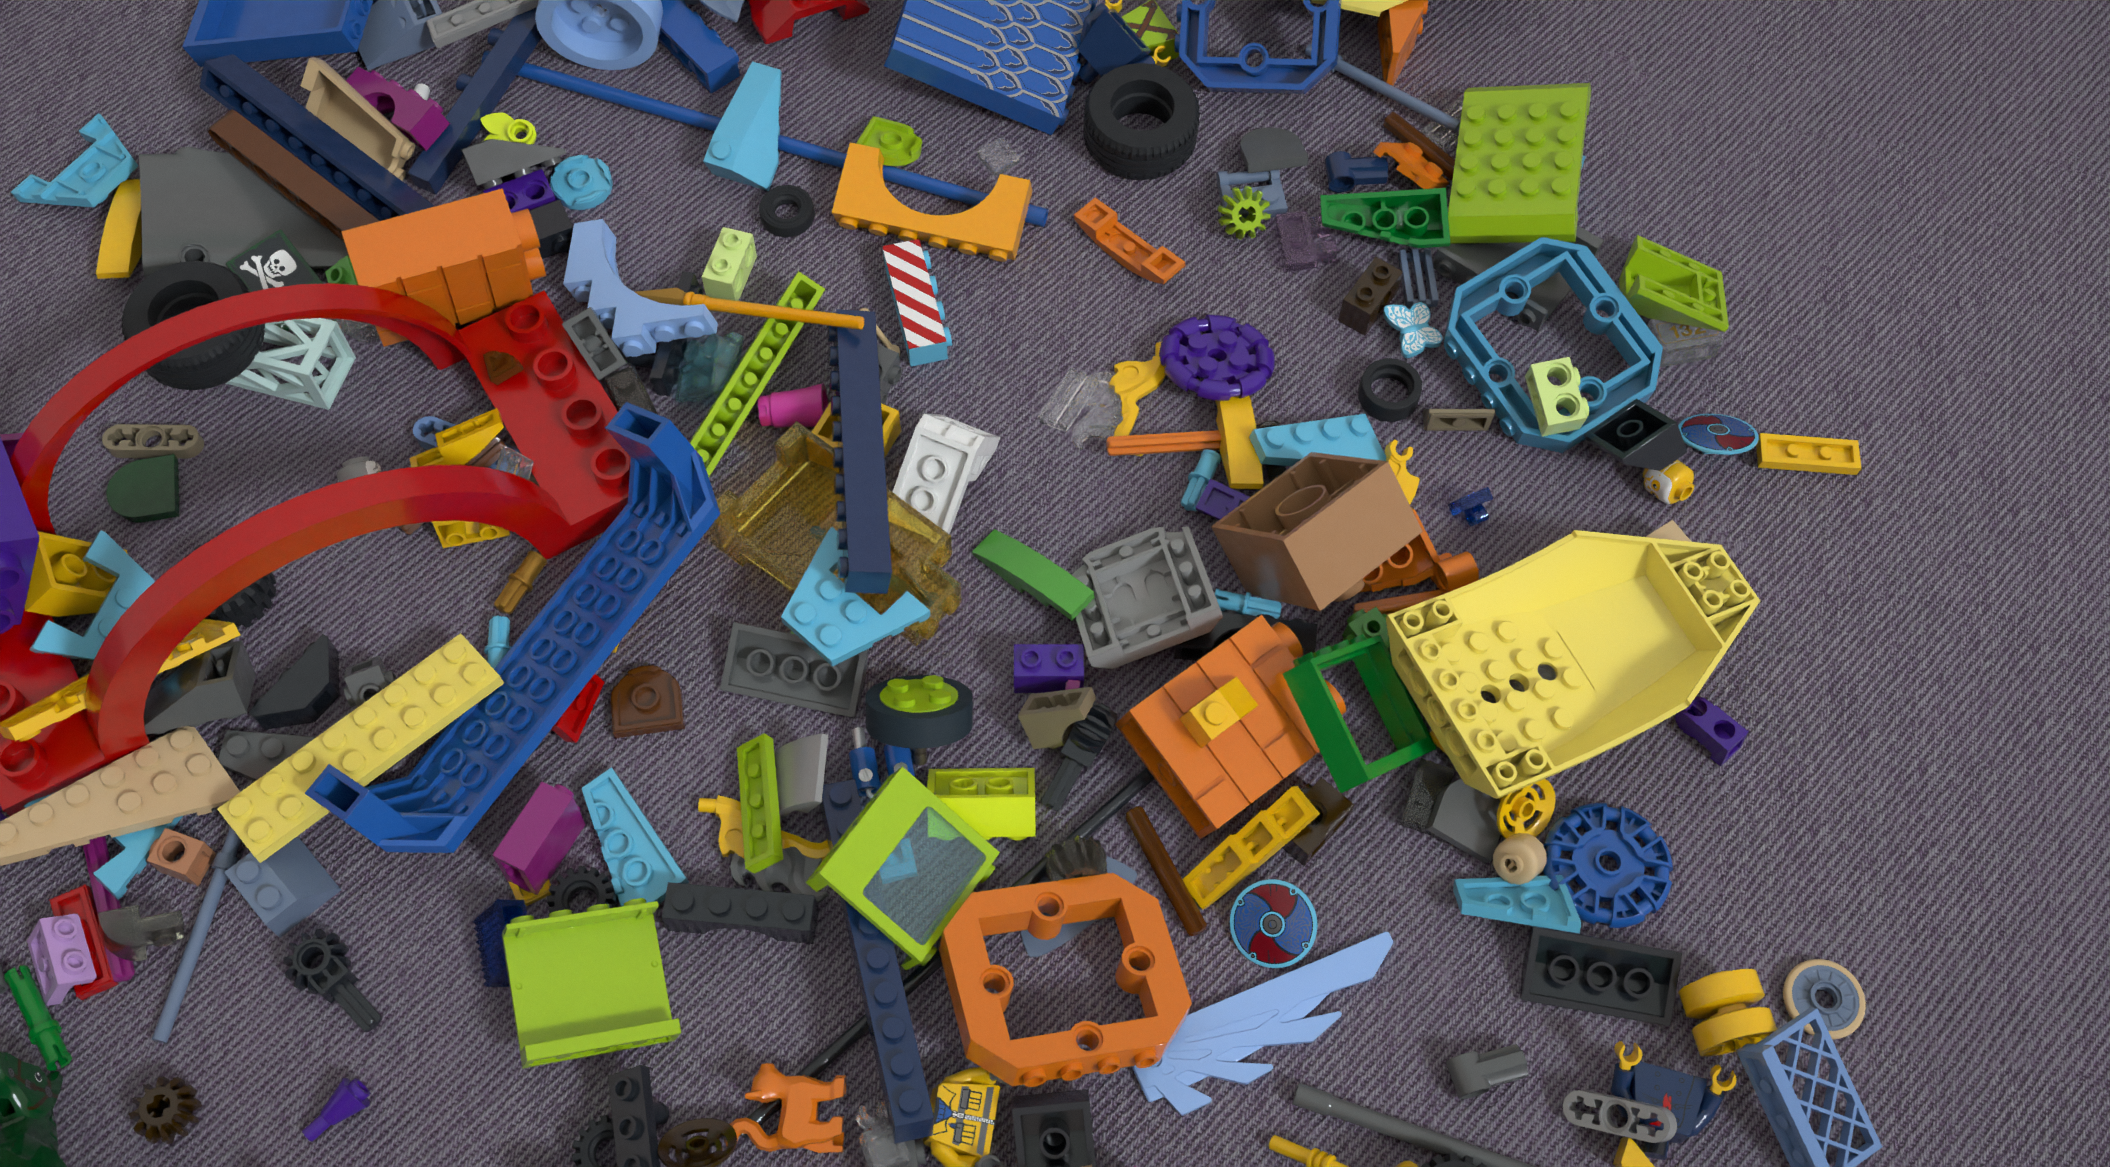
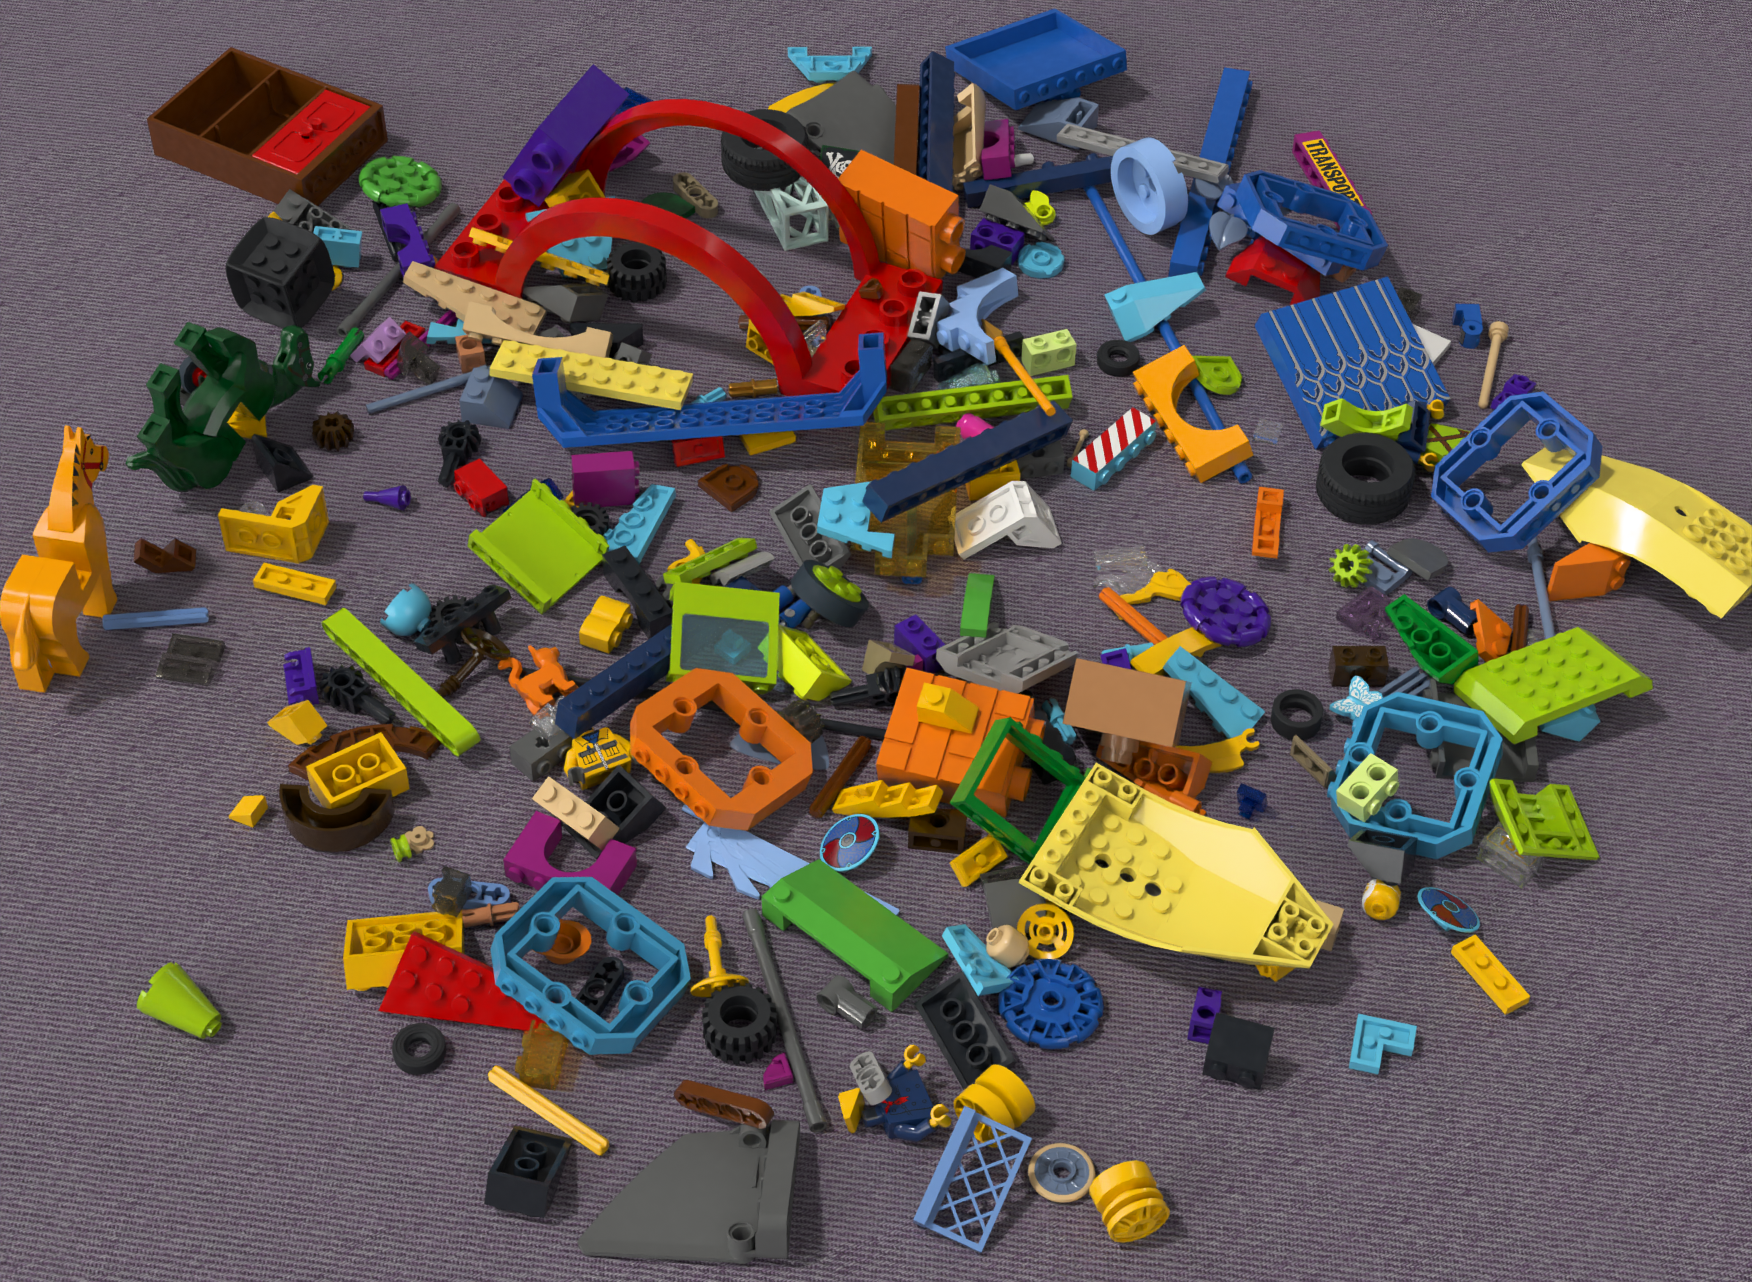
camera: 55 degrees right, 15 degrees down
none -> red hinge [454,458,509,517]
none -> tan arch [462,301,613,358]
none -> yellow brick [579,595,633,654]
none -> bright green slope [761,859,949,1012]
none -> yellow plate [949,834,1008,887]
none -> yellow wheel [1089,1160,1170,1243]
none -> black slope [1202,1012,1275,1090]
none -> lime arch [1320,398,1413,441]
none -> medium azure plate [1349,1014,1417,1074]

